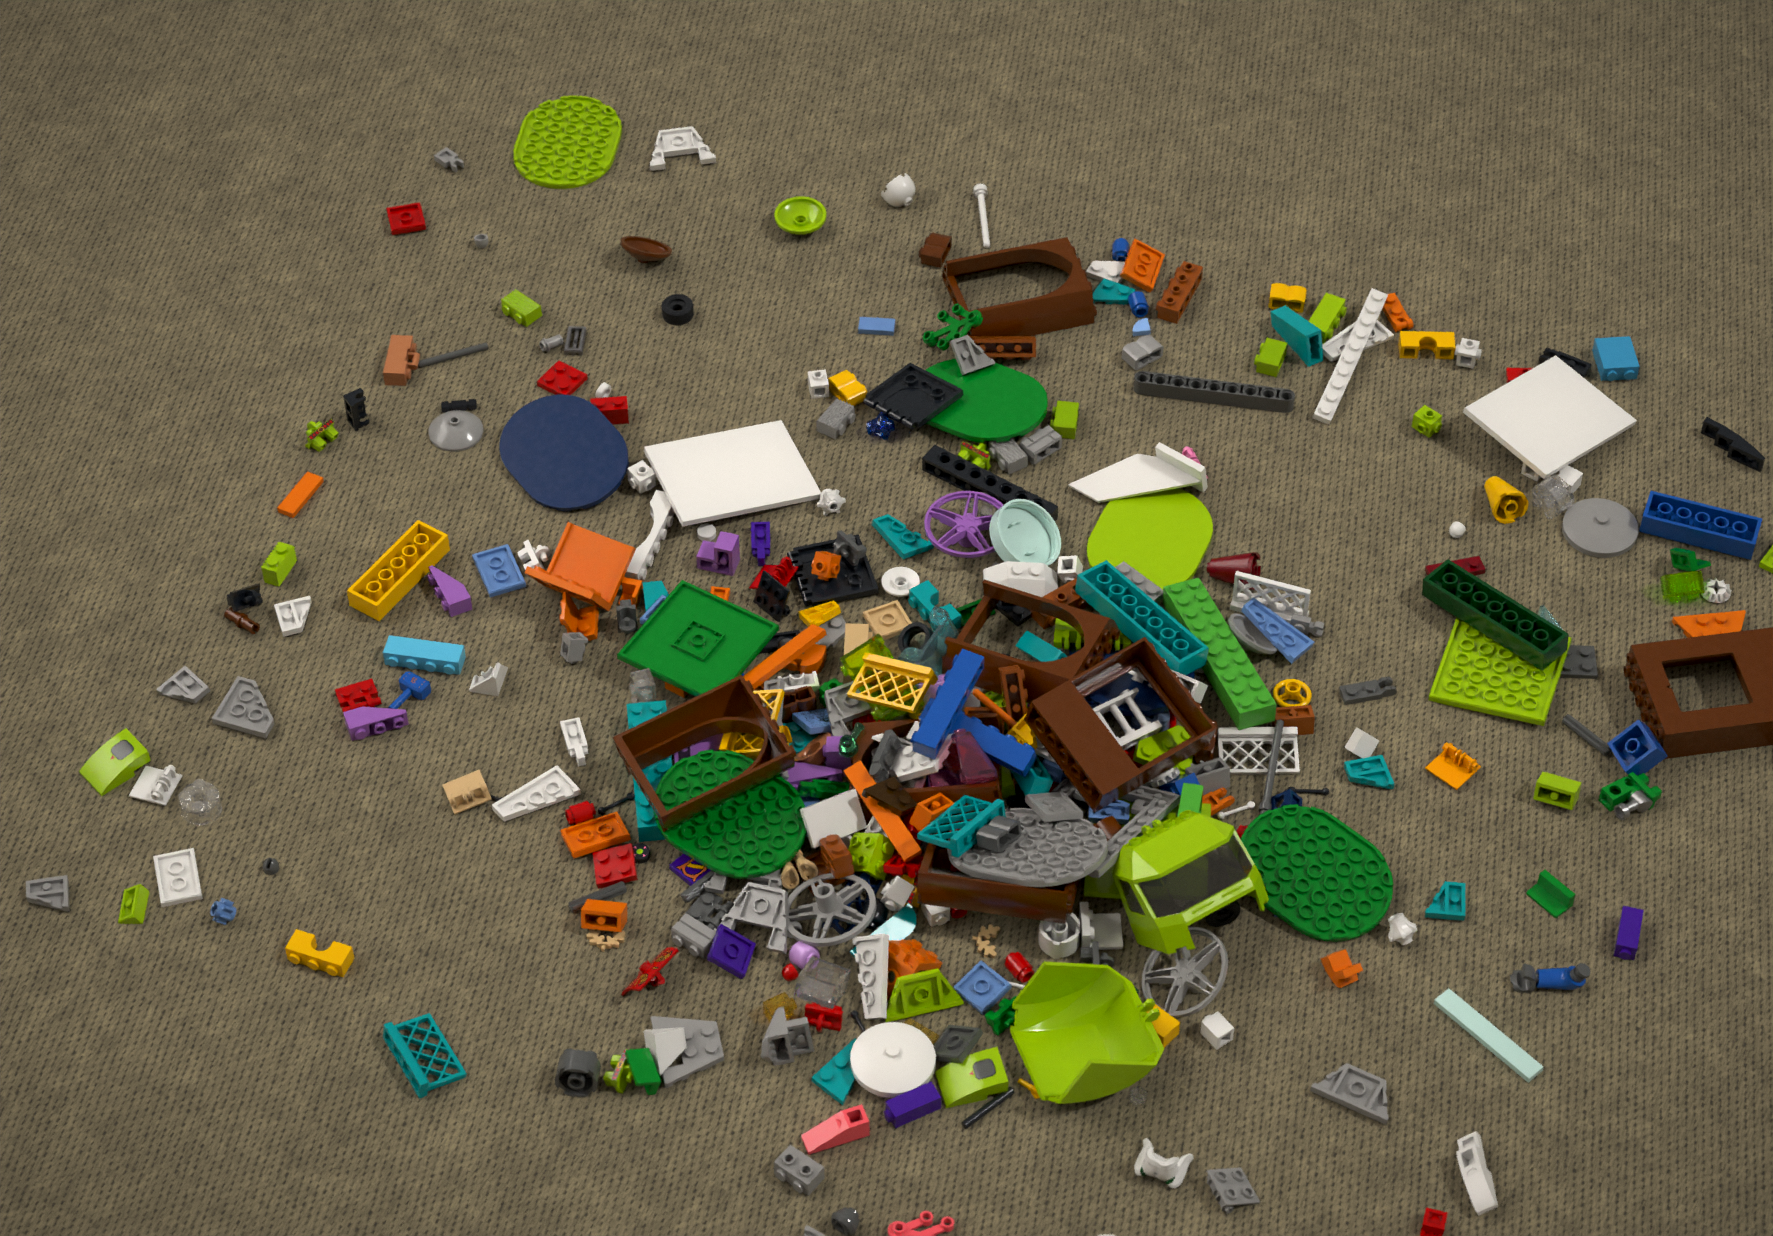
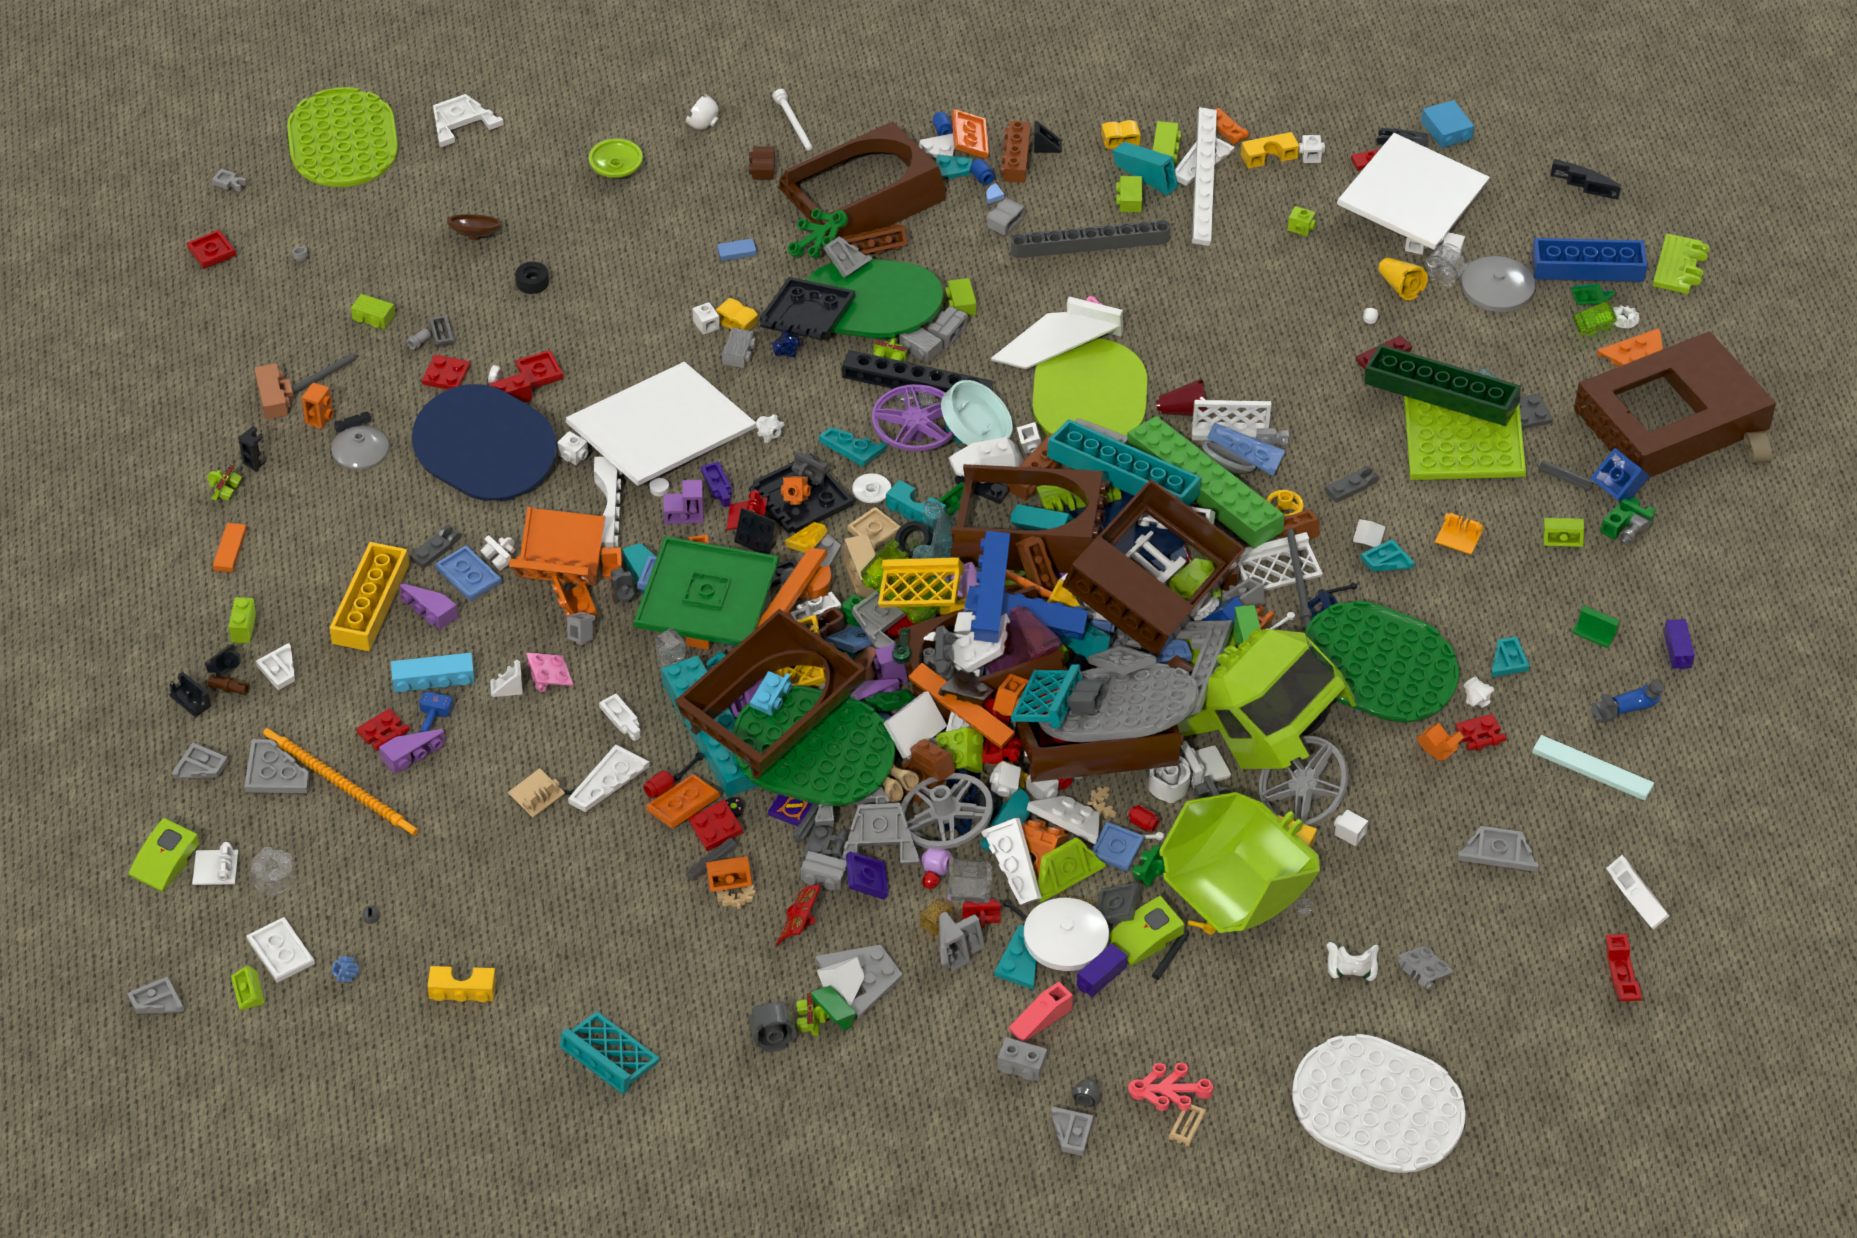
camera: 20 degrees left, 0 degrees up
none -> black hinge [169,671,211,718]
none -> light orange hose [263,728,418,836]
none -> orange brick [301,382,334,429]
none -> dark grey hinge [409,525,461,569]
none -> red plate [515,350,564,389]
none -> bright pink hinge [526,653,573,692]
none -> medium azure bracket [750,671,792,716]
none -> white wing [1027,796,1100,844]
none -> black slope [1034,121,1062,153]
none -> red plate [1455,714,1506,751]

